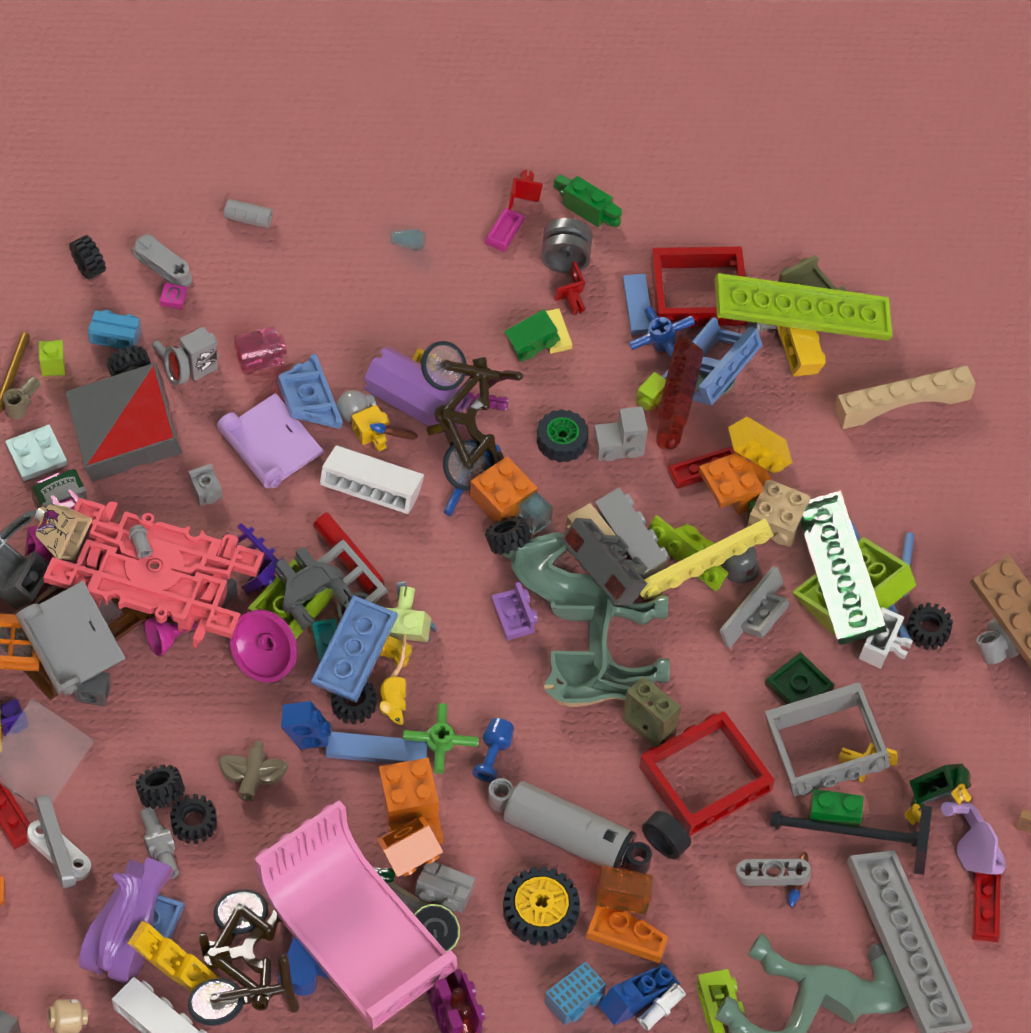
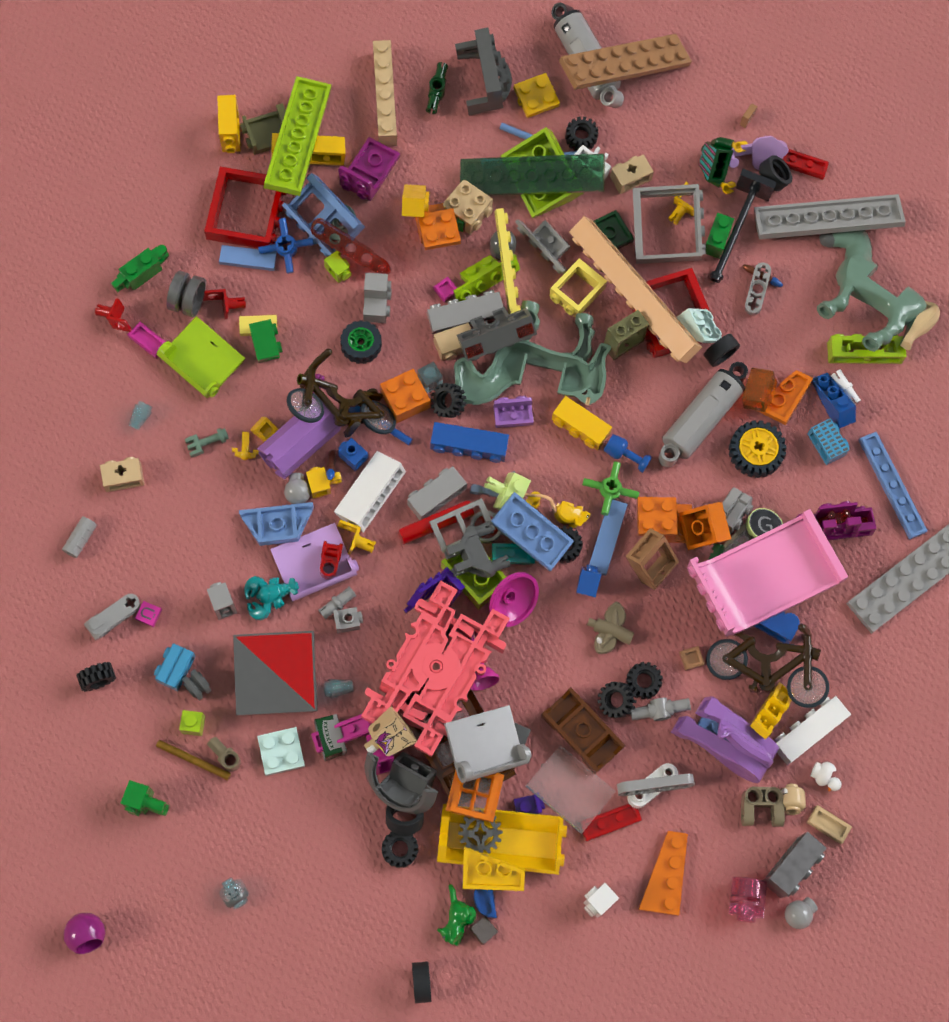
camera: 80 degrees left, 15 degrees up
black tyre [107,345,151,377] -> none
light grey pin [128,525,153,558] -> none
light grey piece [152,340,190,386] -> none
clear pink gear [234,326,287,374] -> none
red tile [667,446,735,489] -> none
none -> tan brick [100,457,145,492]
none -> lime door [157,316,246,398]
none -> dark grey wheel [182,669,212,701]
none -> sand green hinge [185,428,229,457]
none -> yellow window [217,95,241,153]
none -> yellow piece [232,432,259,460]
none -> teal animal [244,576,299,621]
none -> light grey pin [318,586,357,620]
none -> red piece [320,541,343,580]
none -> clear light blue cone [324,679,354,699]
none -> yellow bracket [337,520,376,555]
none -> magenta bracket [338,137,400,201]
none -> blue brick [338,438,368,471]
none -> light grey brick [407,466,467,520]
none -> dark green pin [426,62,448,114]
none -> blue brick [430,422,509,463]
none -> dark pink tile [433,277,457,303]
none -> dark grey piece [455,27,512,116]
none -> yellow plate [513,73,560,118]
none -> reddish brown piece [541,687,626,774]
none -> light yellow window [549,258,607,316]
none -> yellow brick [551,396,612,450]
none -> light nougat brick [569,216,702,363]
none -> tan brick [610,154,654,194]
none -> medium nougat window [625,528,679,590]
none -> light aqua slope [677,308,722,343]
none -> medium nougat tile [679,646,705,671]
none -> dark tan piece [741,787,785,827]
none -> black tyre [759,155,793,191]

